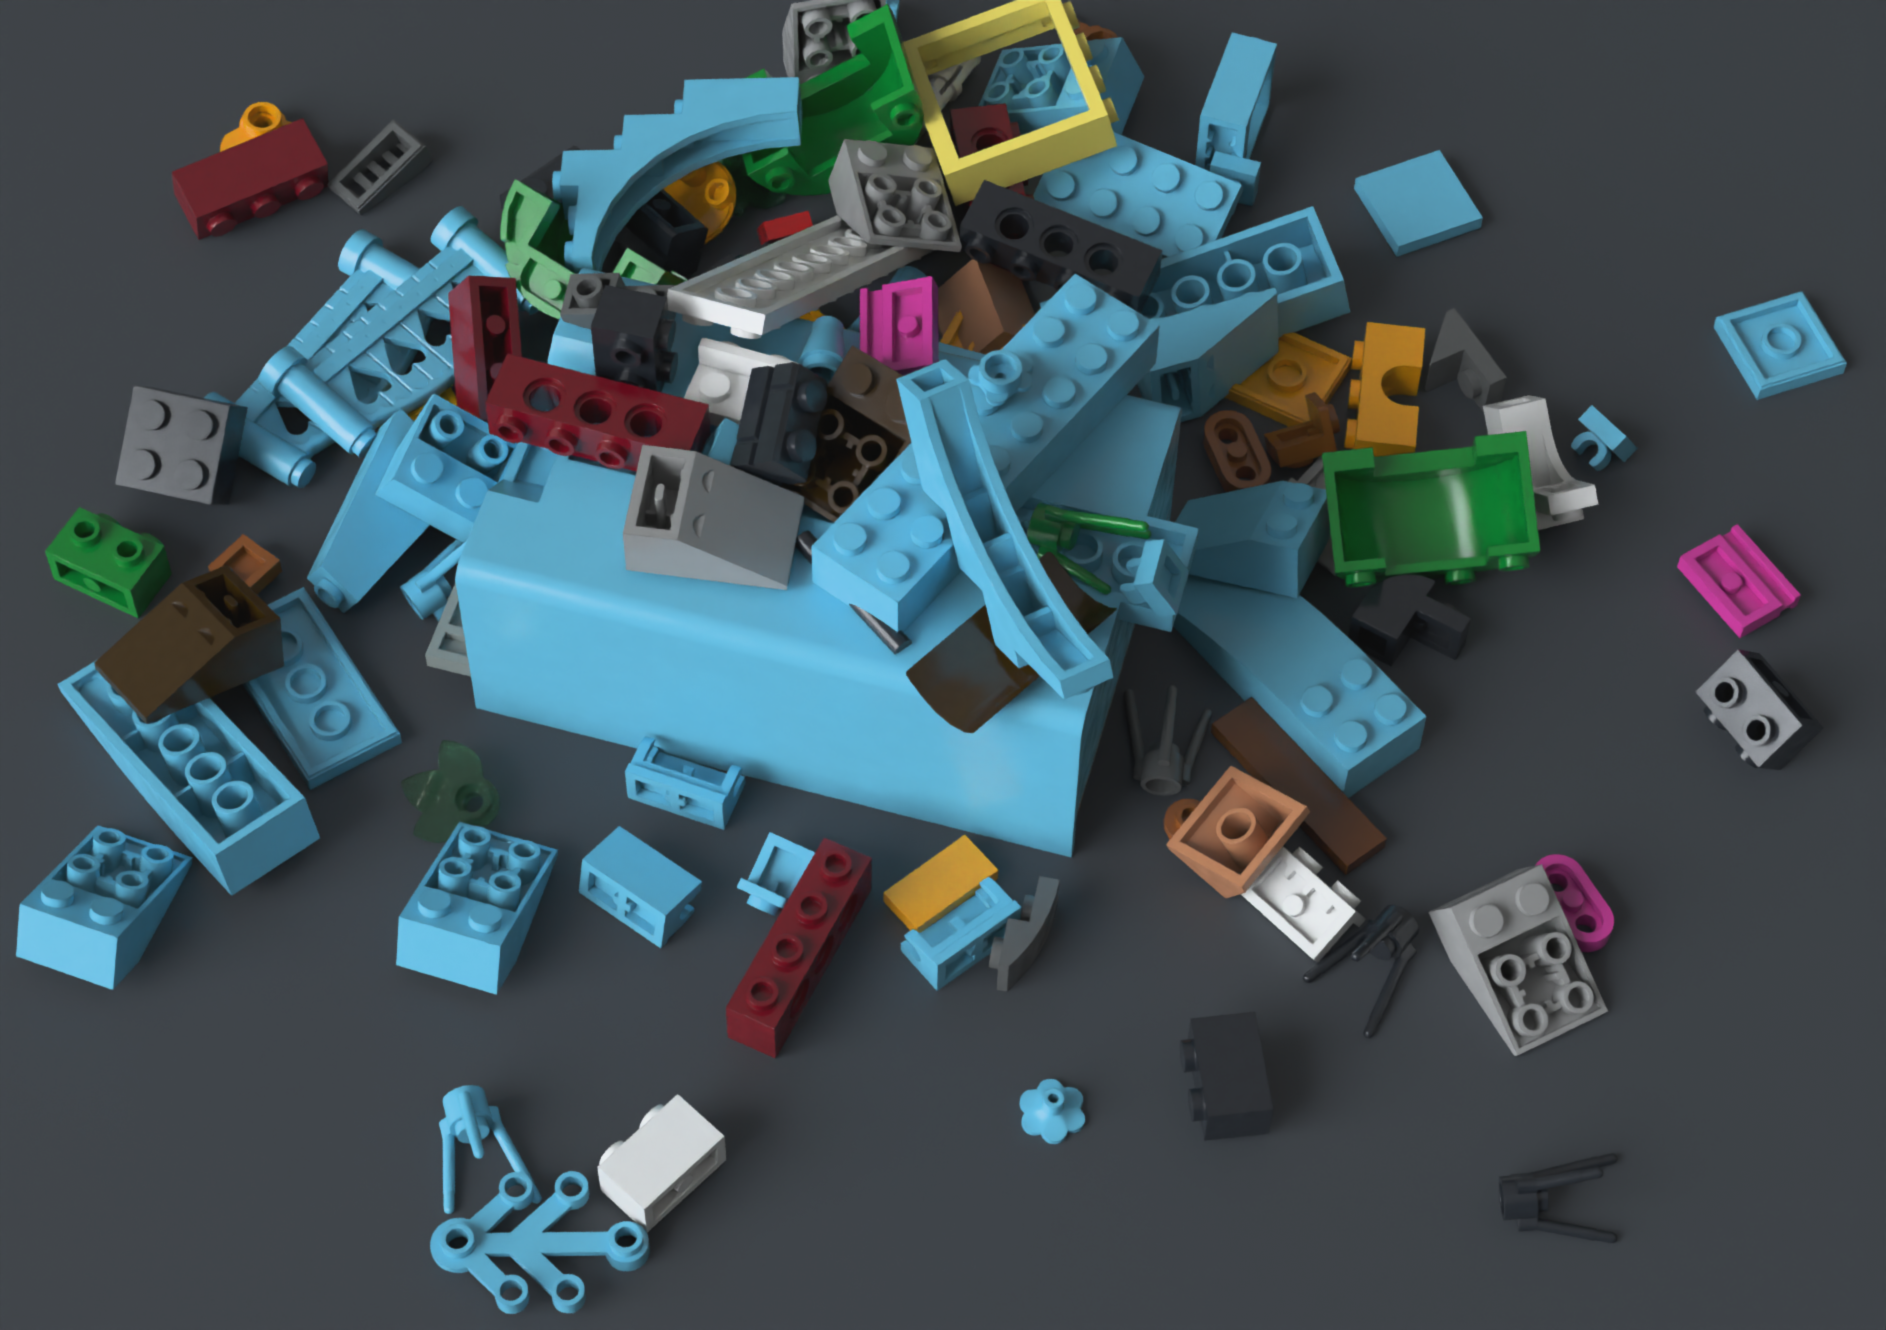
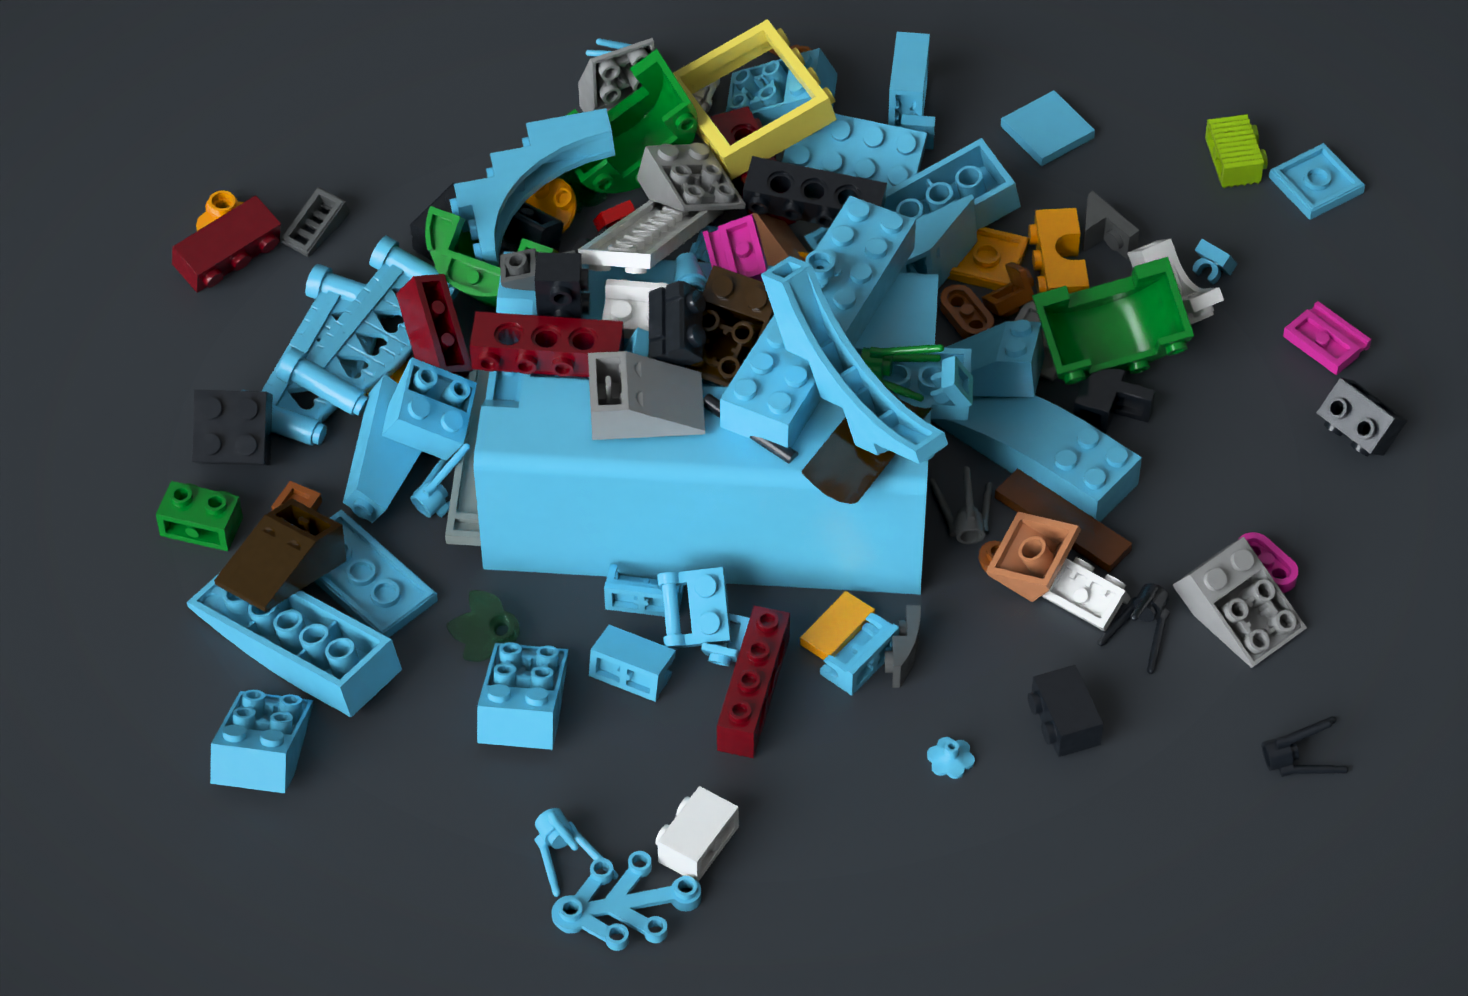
camera: 10 degrees left, 5 degrees down
none -> medium azure plate [657,567,732,649]
none -> lime brick [1205,114,1268,188]

